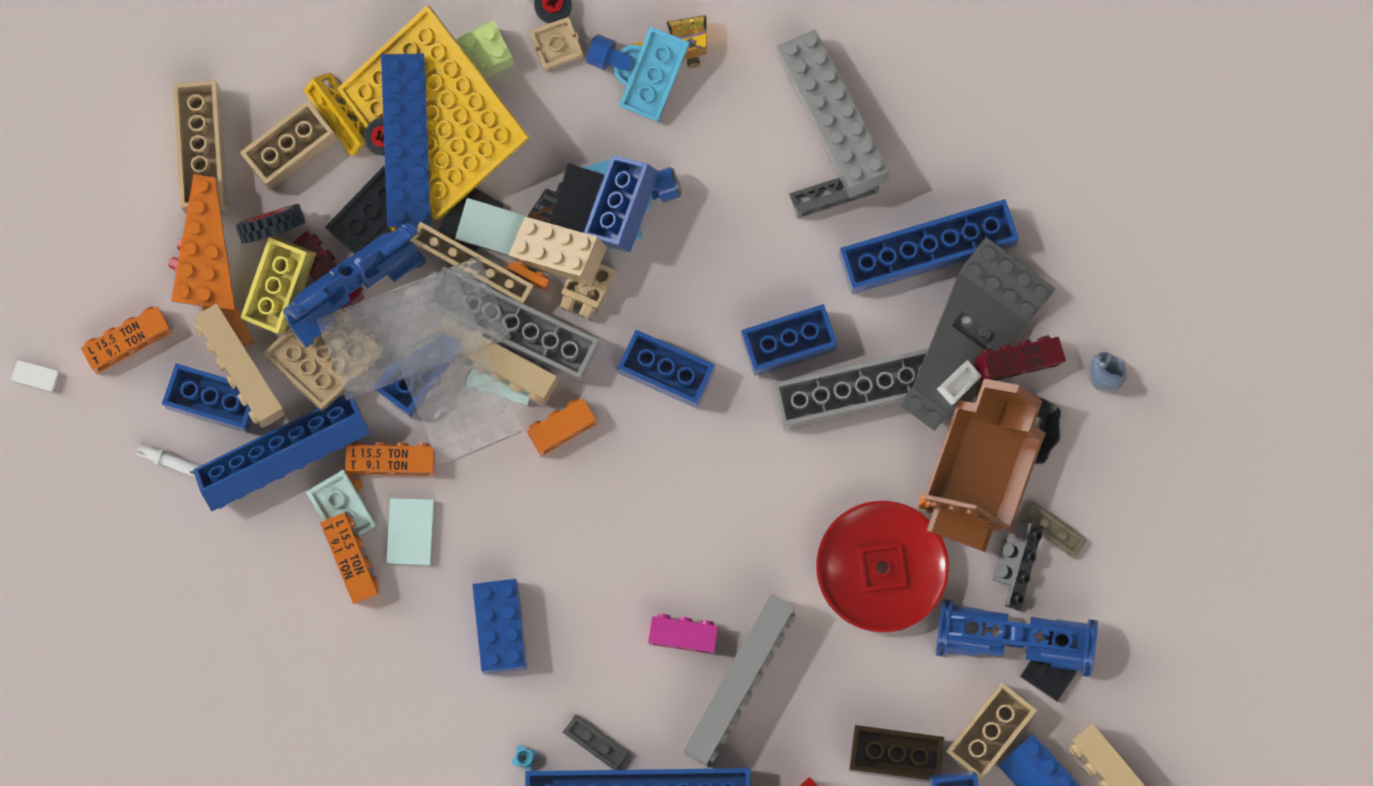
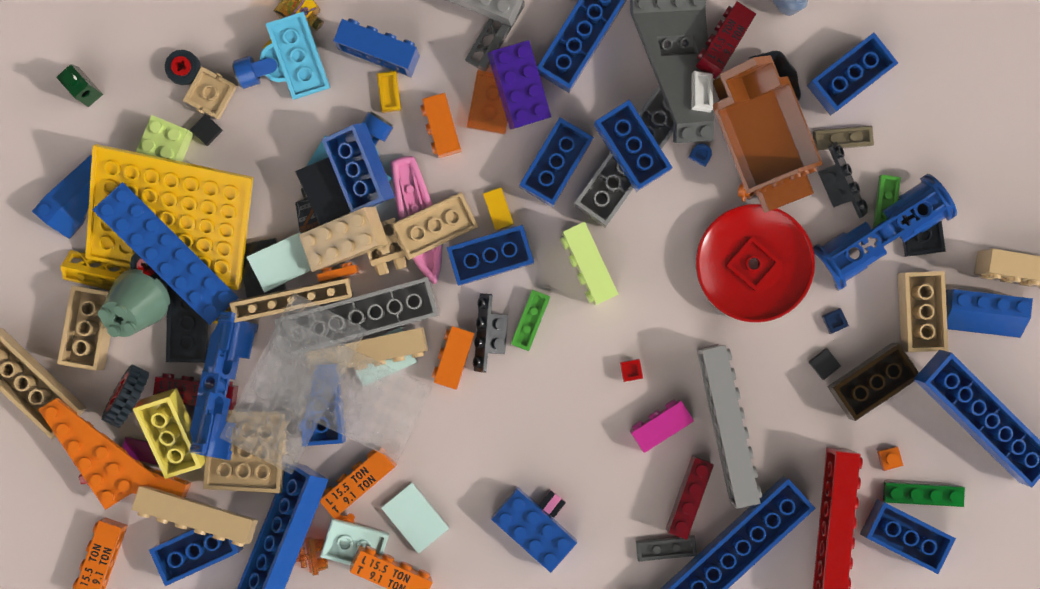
camera: 45 degrees left, 10 degrees up
none -> blue wedge [32,155,92,239]
none -> sand green cone [98,269,170,337]
none -> magenta tile [123,437,158,465]
none -> black piece [190,114,223,146]
none -> clear orange hips [296,537,328,576]
none -> blue brick [333,18,420,78]
none -> yellow tile [377,71,401,113]
none -> bright pink piece [390,156,442,284]
none -> tan tile [391,192,478,260]
none -> orange brick [420,93,462,158]
none -> clear orange tile [467,70,508,135]
none -> black bracket [473,293,508,373]
none -> yellow tile [483,188,514,231]
none -> dark purple brick [487,40,552,129]
none -> bright green plate [511,289,550,351]
none -> tile [538,489,566,518]
none -> yellowish green brick [560,222,619,305]
none -> blue brick [594,100,673,192]
none -> red plate [620,359,643,382]
none -> dark red brick [666,455,714,540]
none -> blue tile [688,143,712,167]
none -> blue brick [807,33,898,116]
none -> black piece [809,348,841,380]
none -> dark blue tile [821,308,849,334]
none -> bright green plate [873,175,901,228]

